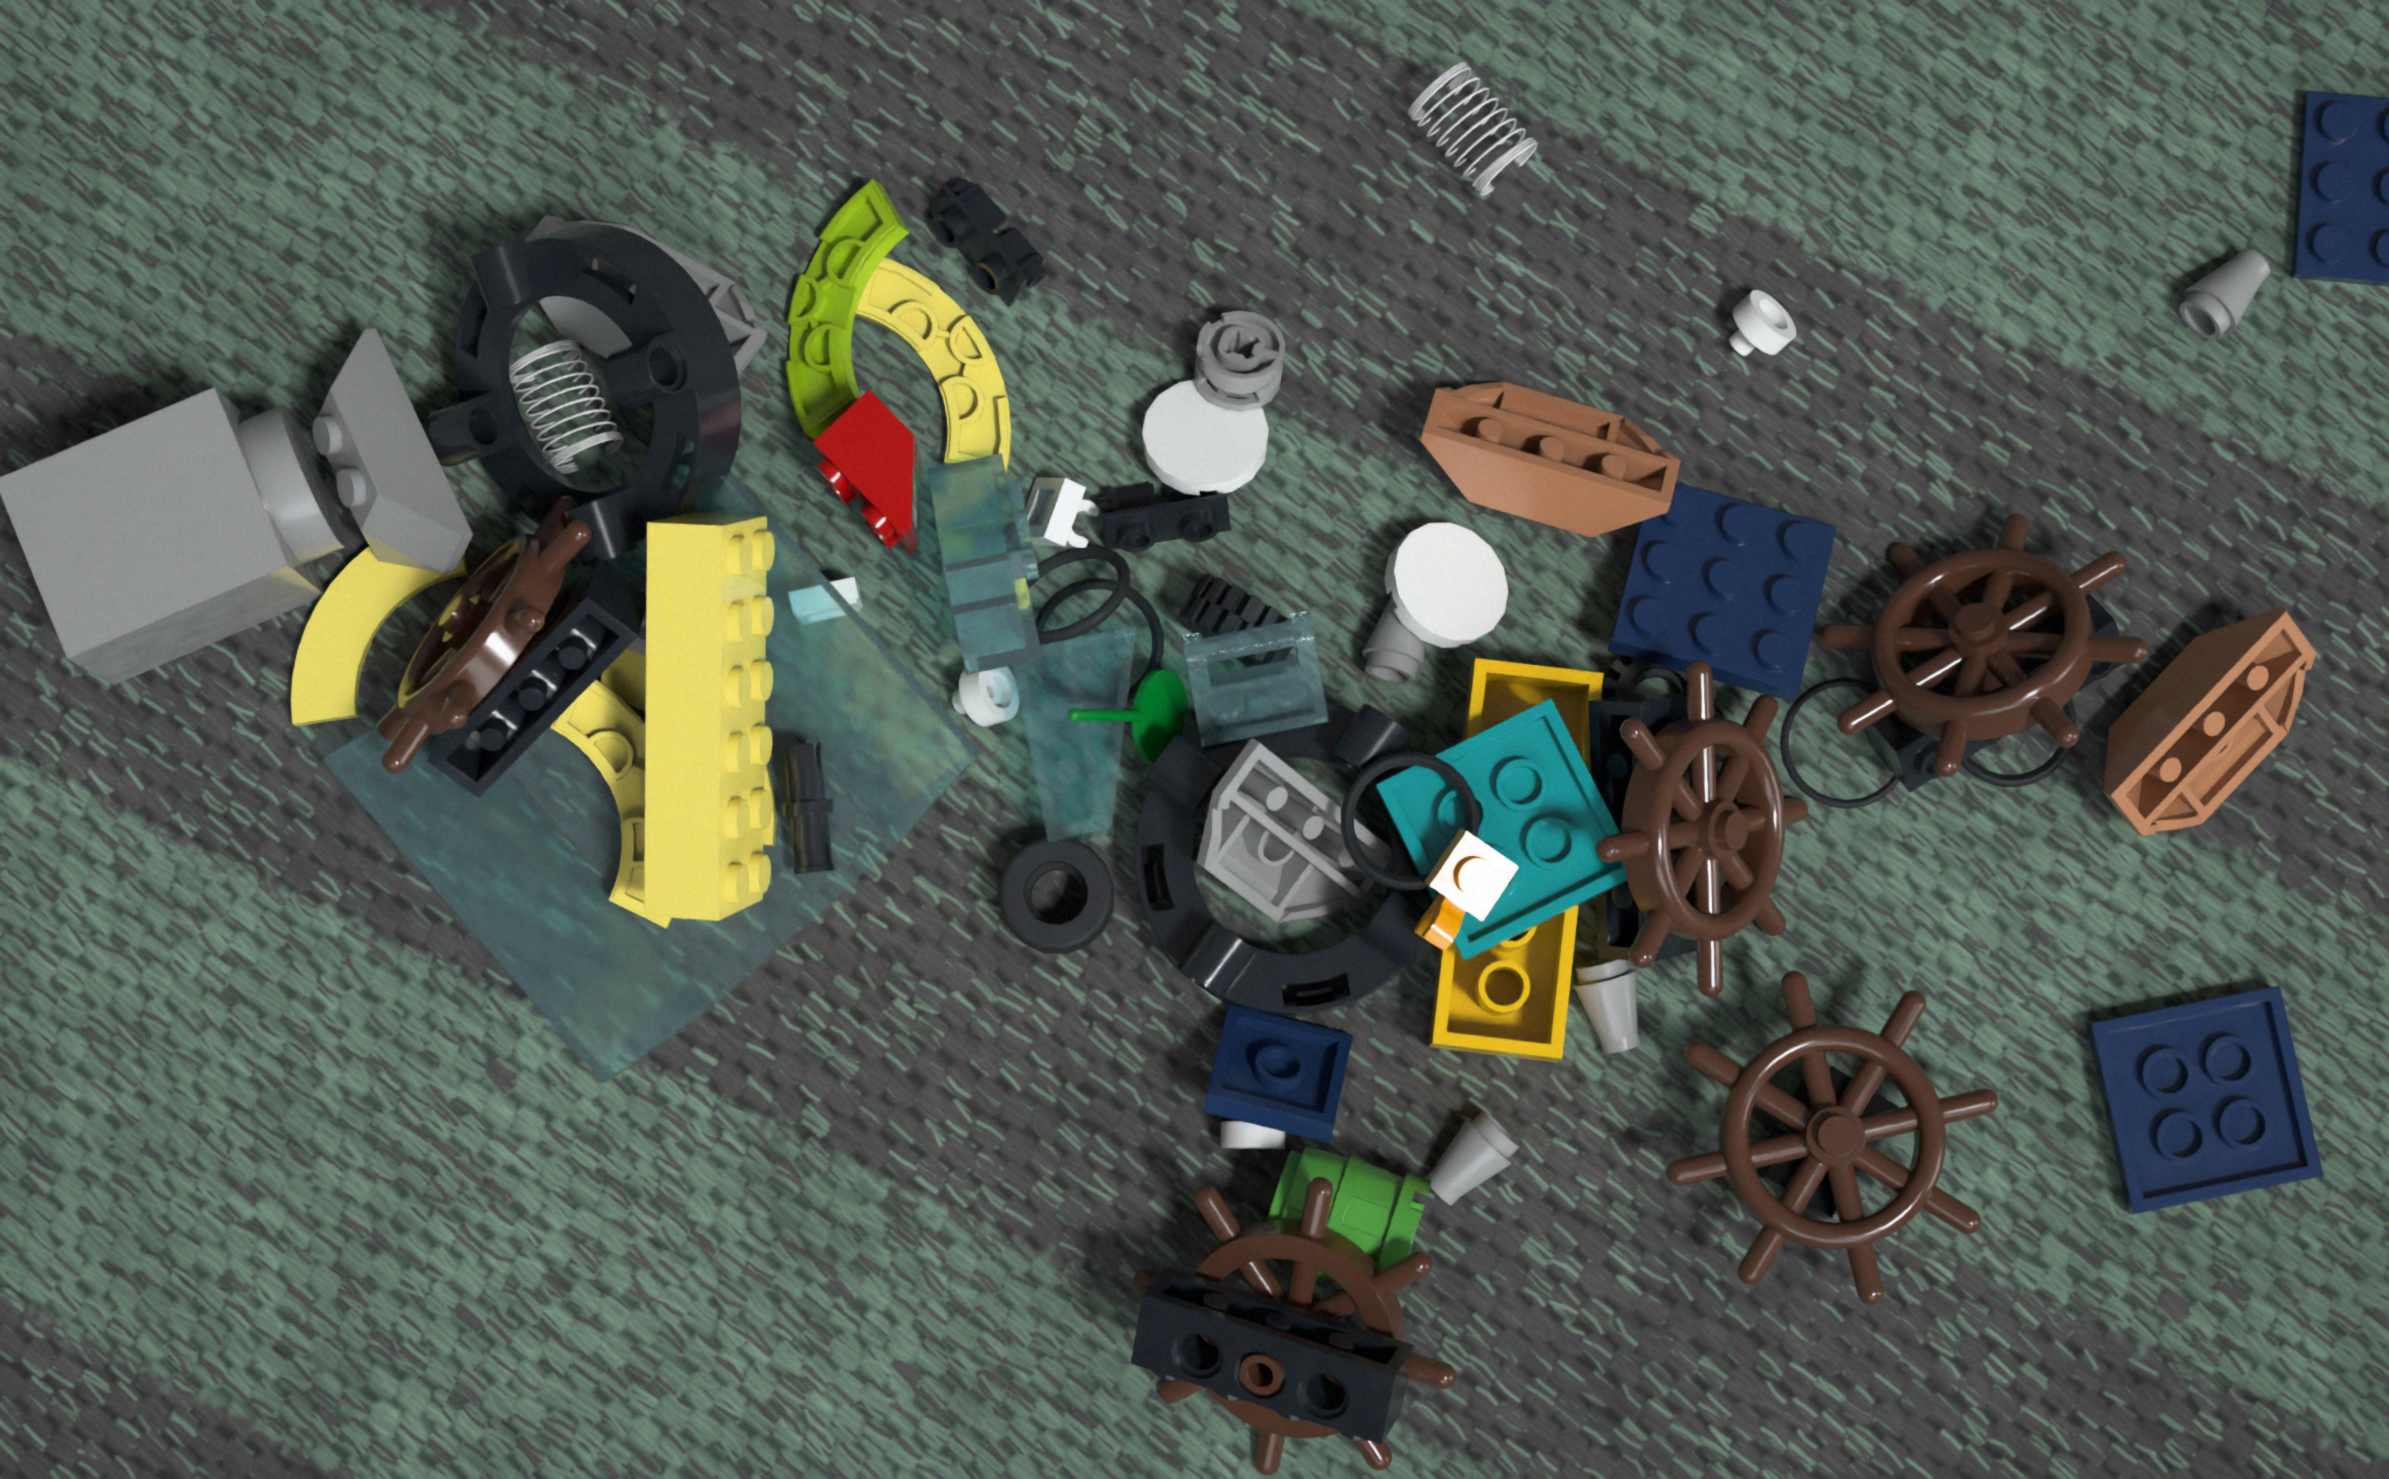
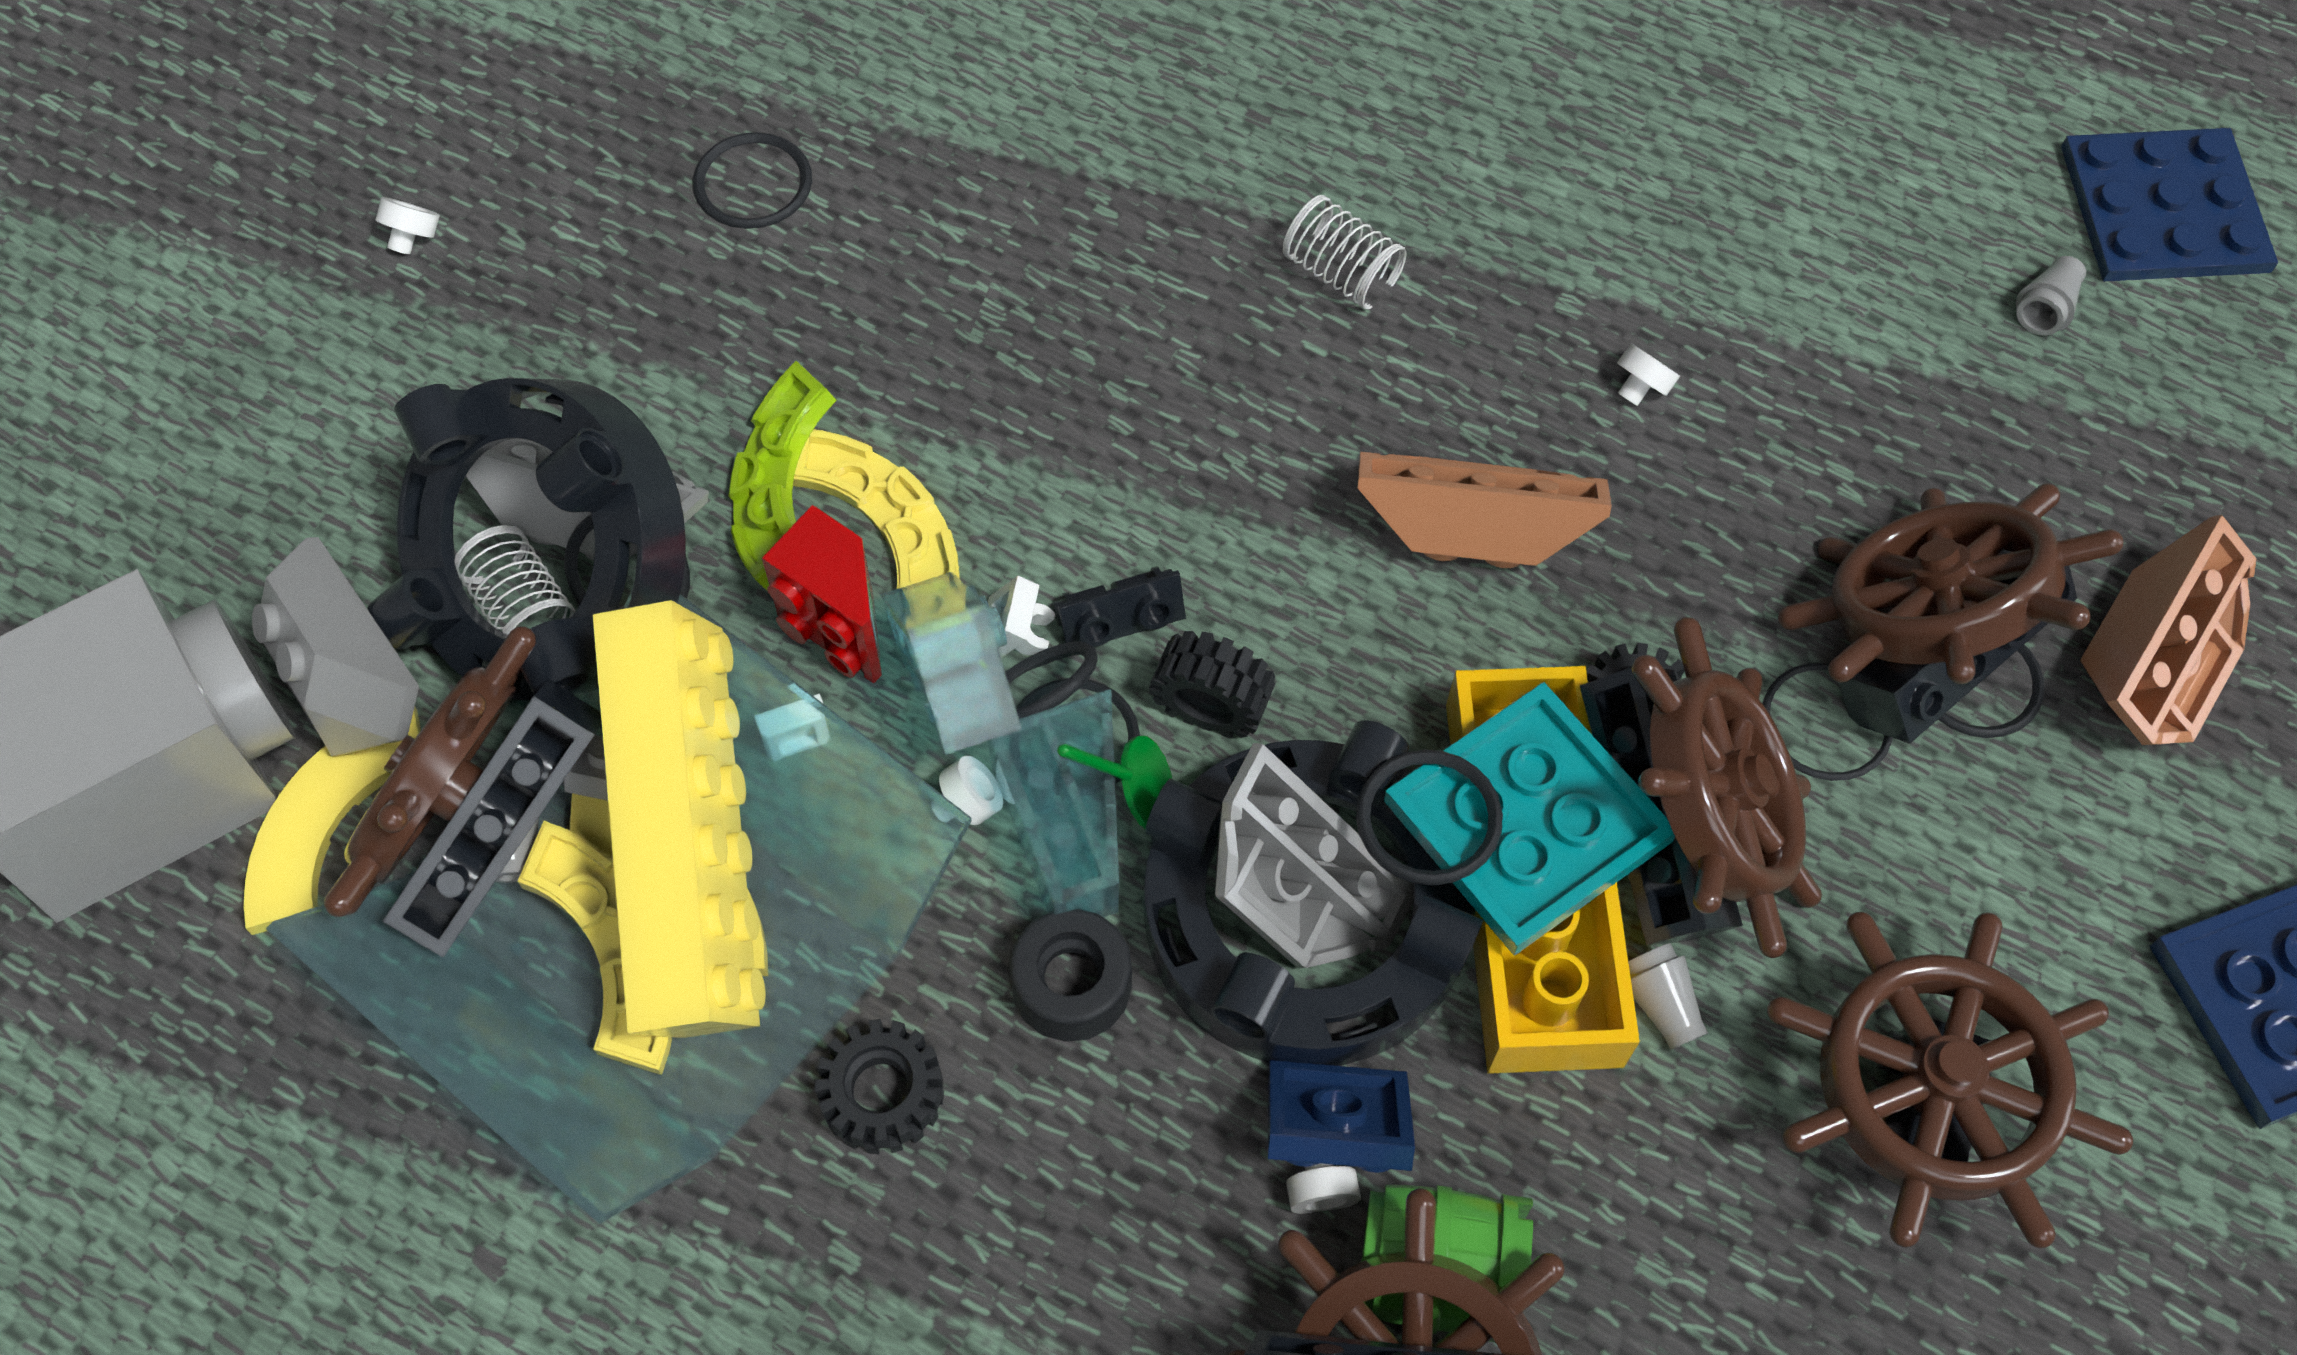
camera: 10 degrees left, 20 degrees down
black pin [781,742,835,874] -> none
black hinge [928,179,1048,308] -> none
white tile [1142,379,1269,496] -> none
clear light blue plate [1181,611,1329,747] -> none
light grey wheel [1194,310,1286,411] -> none
light grey cone [1362,592,1425,685] -> none
white tile [1384,522,1508,648] -> none
plate [1414,828,1519,951] -> none
light grey cone [1425,1110,1520,1206] -> none
dark blue plate [1608,482,1837,702] -> none
none -> black tyre [815,1019,944,1154]

